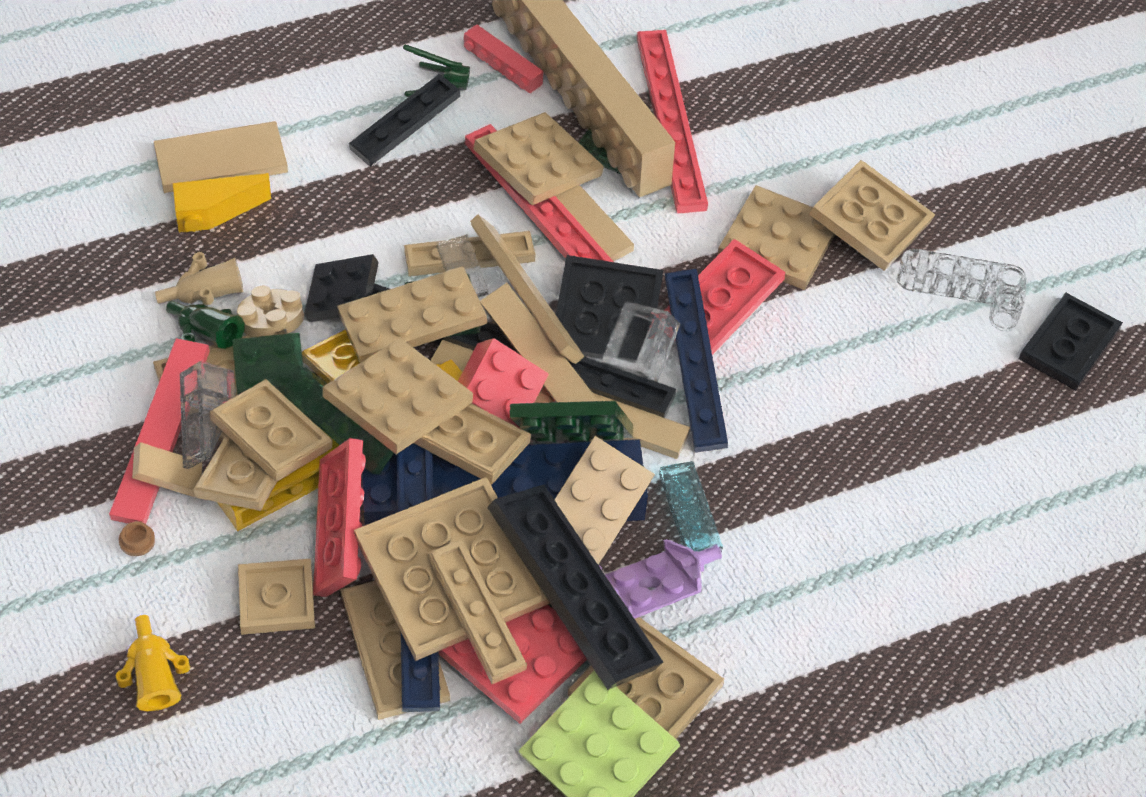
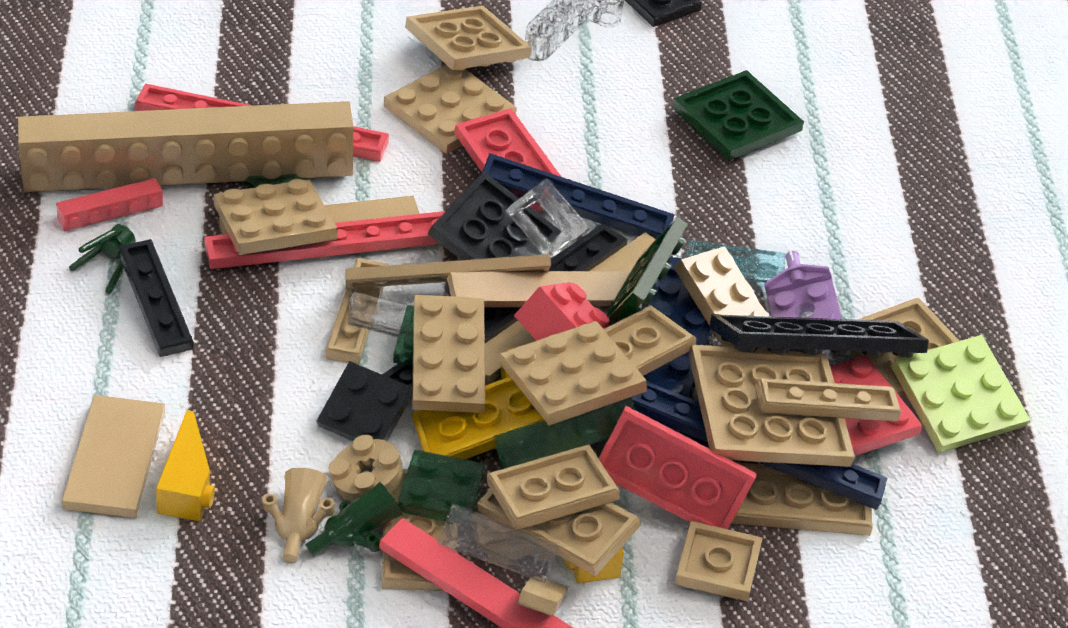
camera: 70 degrees left, 10 degrees down
none -> dark green plate [672,70,804,161]

